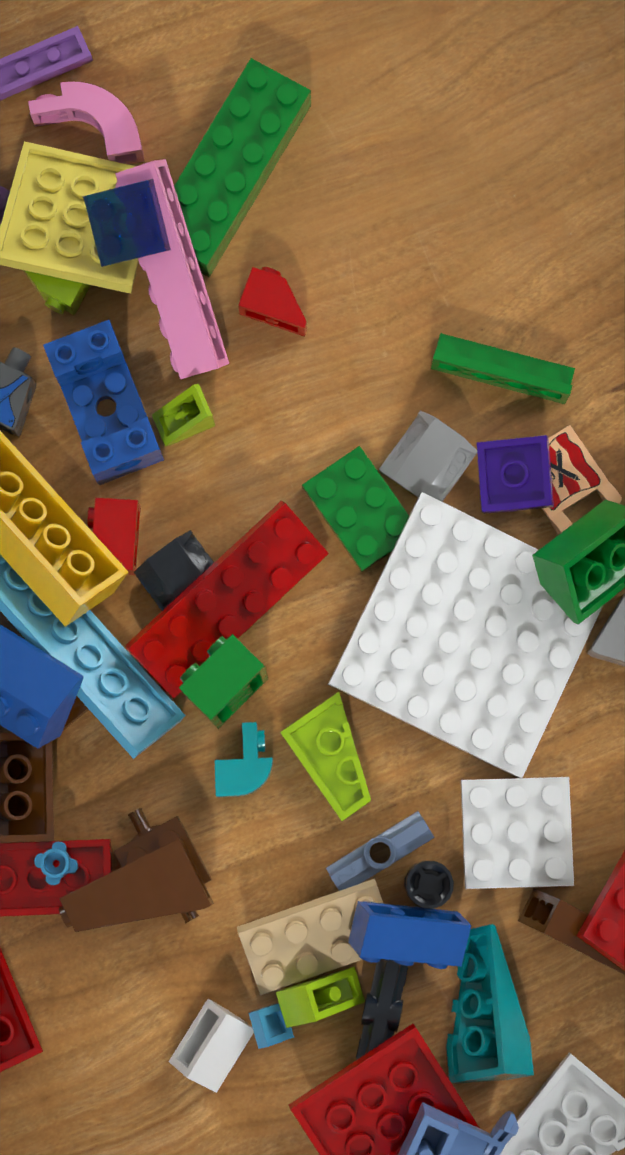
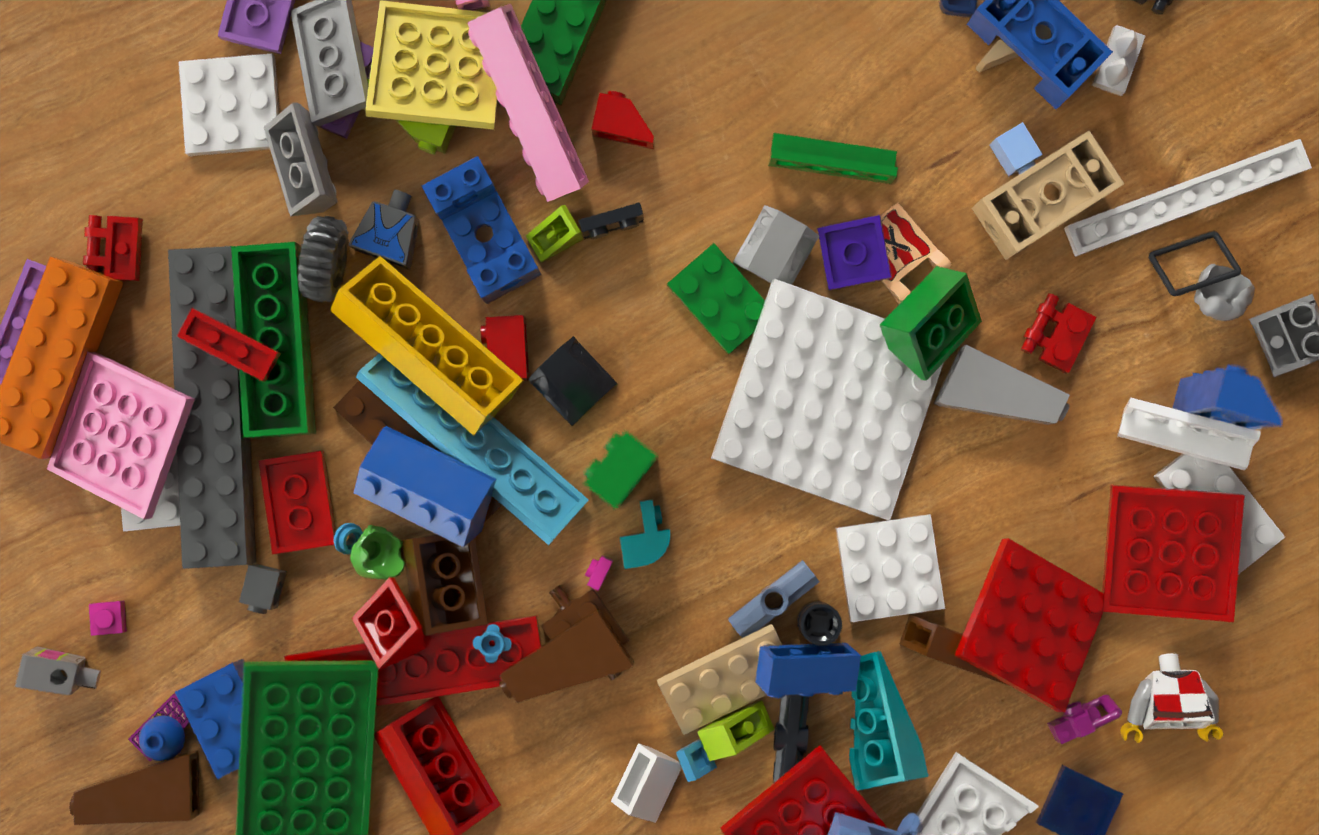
camera: 10 degrees left, 5 degrees up
clear blue plate [83,179,171,267] -> none
red plate [125,501,329,699] -> none
lime wing [280,692,371,821] -> none
none -> black plate [579,202,644,240]
none -> dark pink plate [585,555,613,590]

